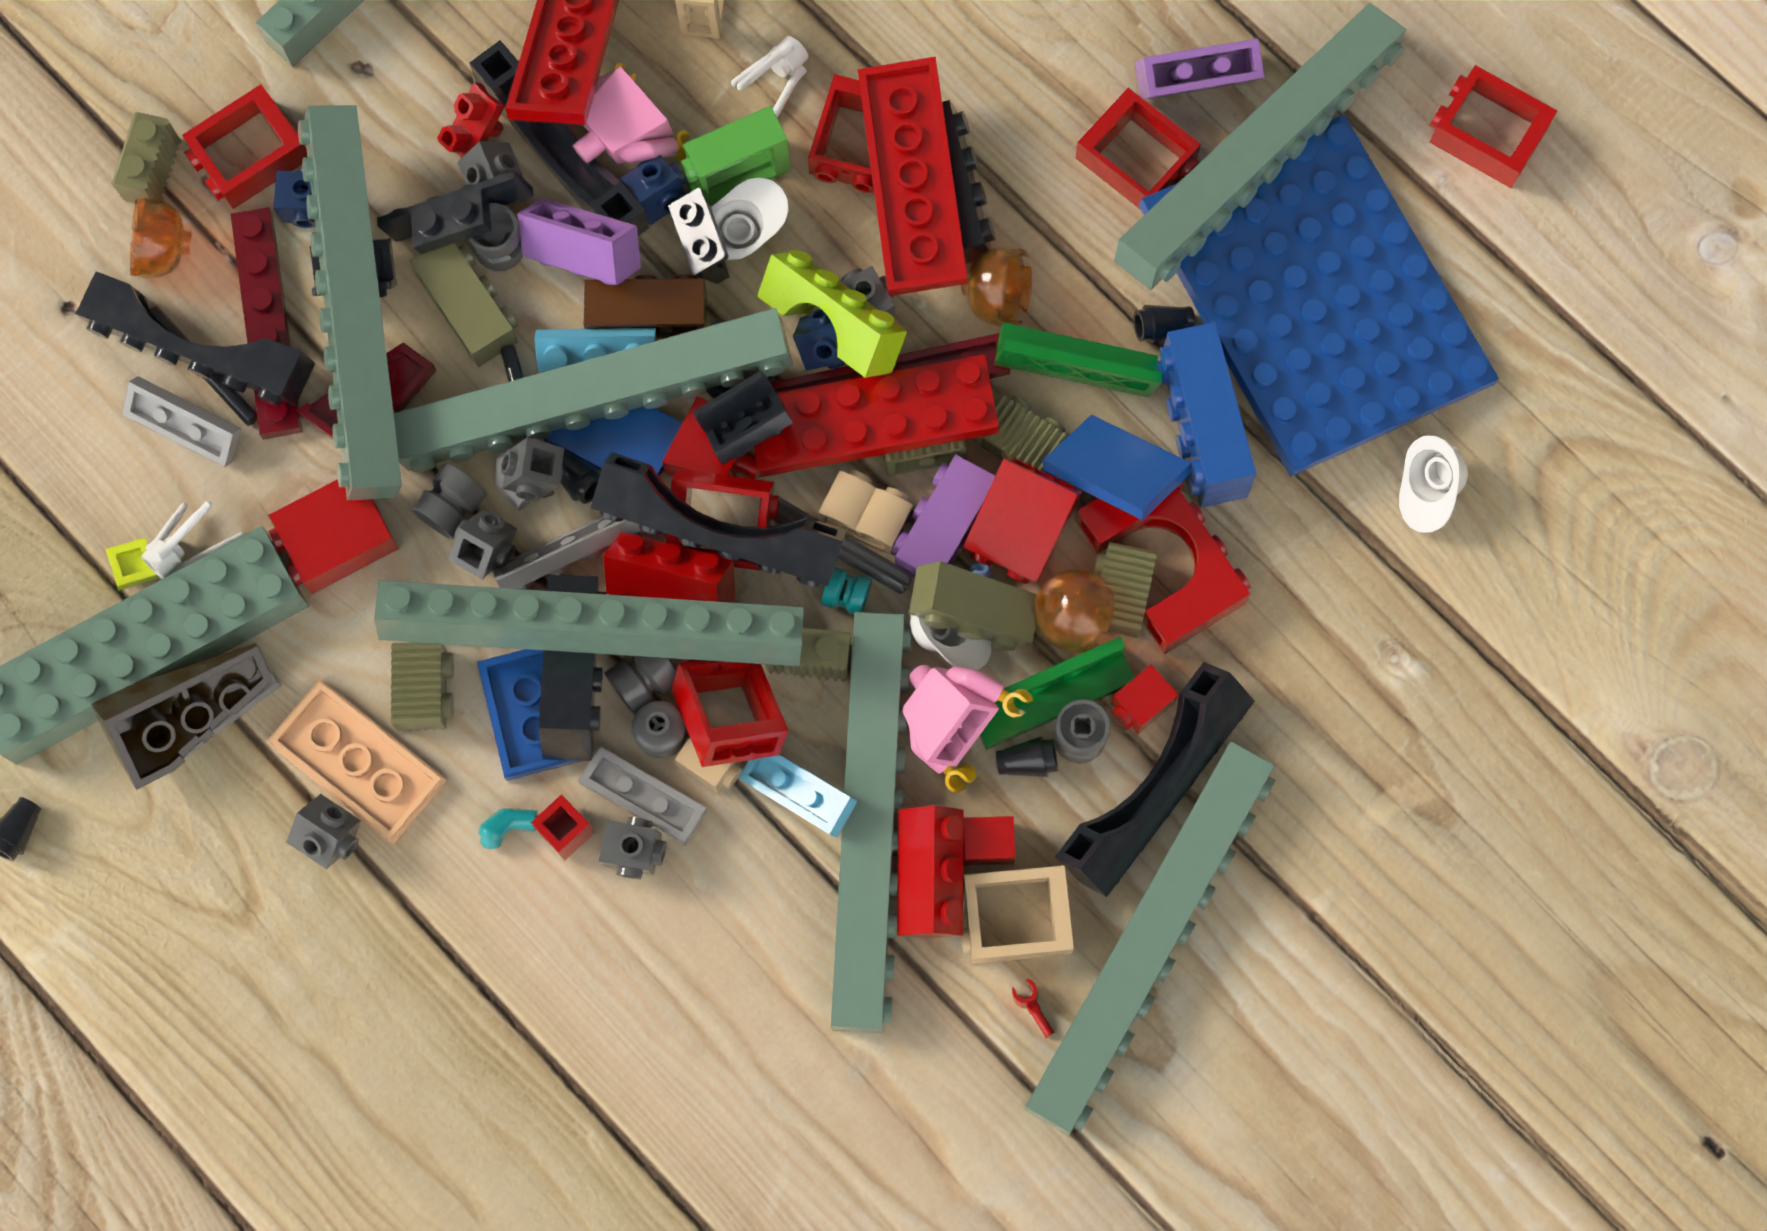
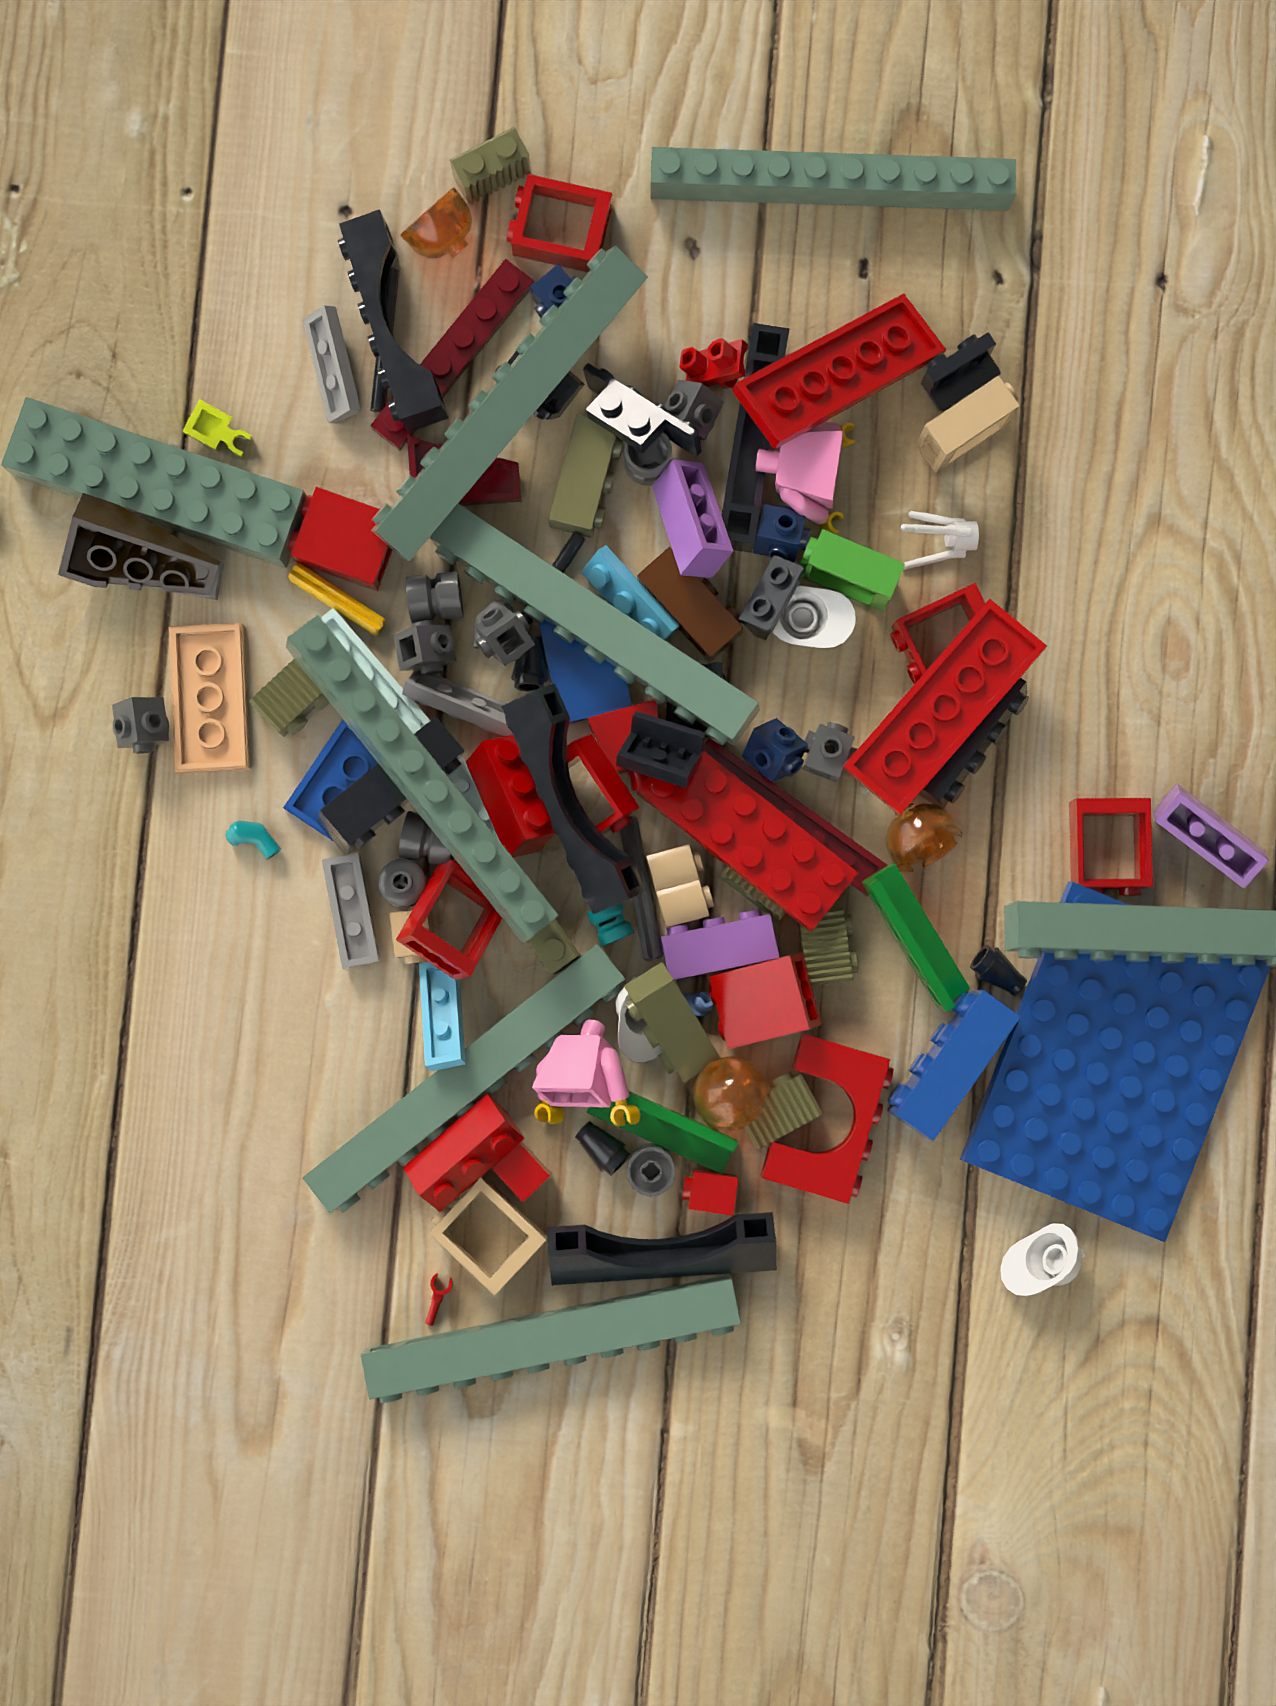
camera: 45 degrees right, 10 degrees up
white plant [141,501,246,579] -> none
red brick [530,794,595,861] -> none
dark grey brick [599,817,666,880] -> none
lime arch [757,250,907,377] -> none
blue tile [1043,414,1191,520] -> none
none -> yellow axle [288,563,386,636]

